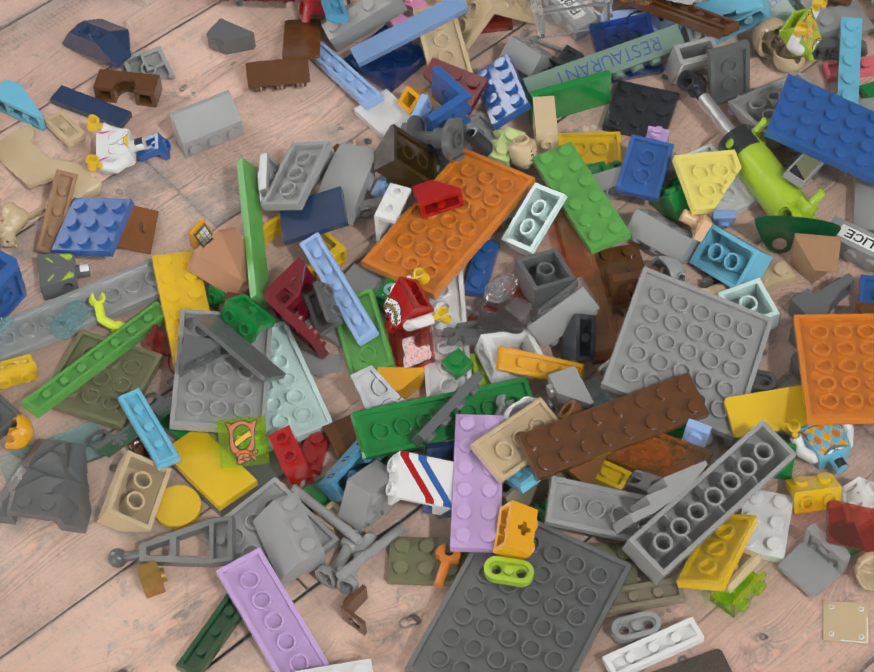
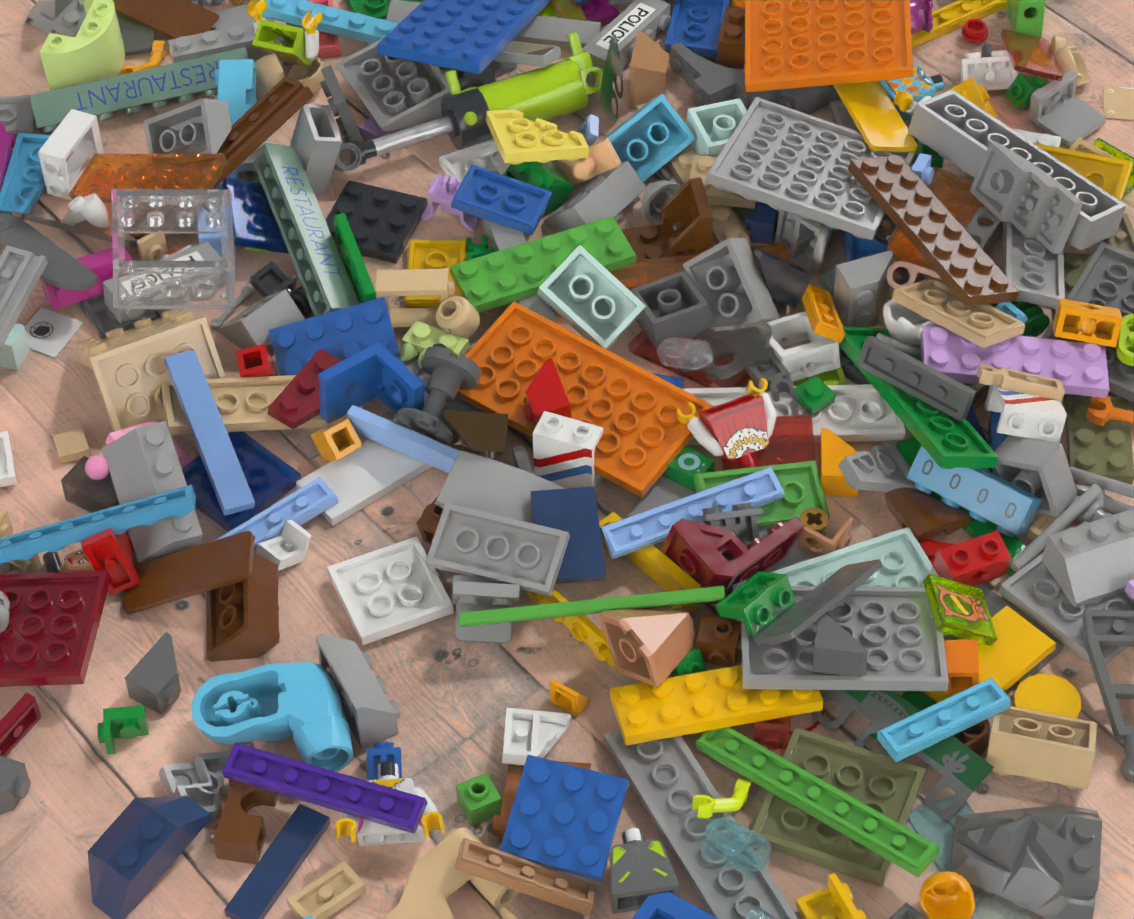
camera: 90 degrees left, 5 degrees down
none -> green bracket [97,705,149,754]
none -> medium azure piece [192,662,353,772]
none -> dark purple tile [222,742,428,834]
none -> red brick [236,344,276,377]
none -> white bracket [256,520,311,571]
none -> white plate [327,536,454,645]
none -> bright green plate [456,773,502,826]
none -> white wing [502,708,571,765]
none -> nougat bracket [798,516,854,557]
none -> pearl gold bush [799,508,829,549]
none -> orange brick [944,639,979,693]
none -> tan plate [976,364,1065,403]

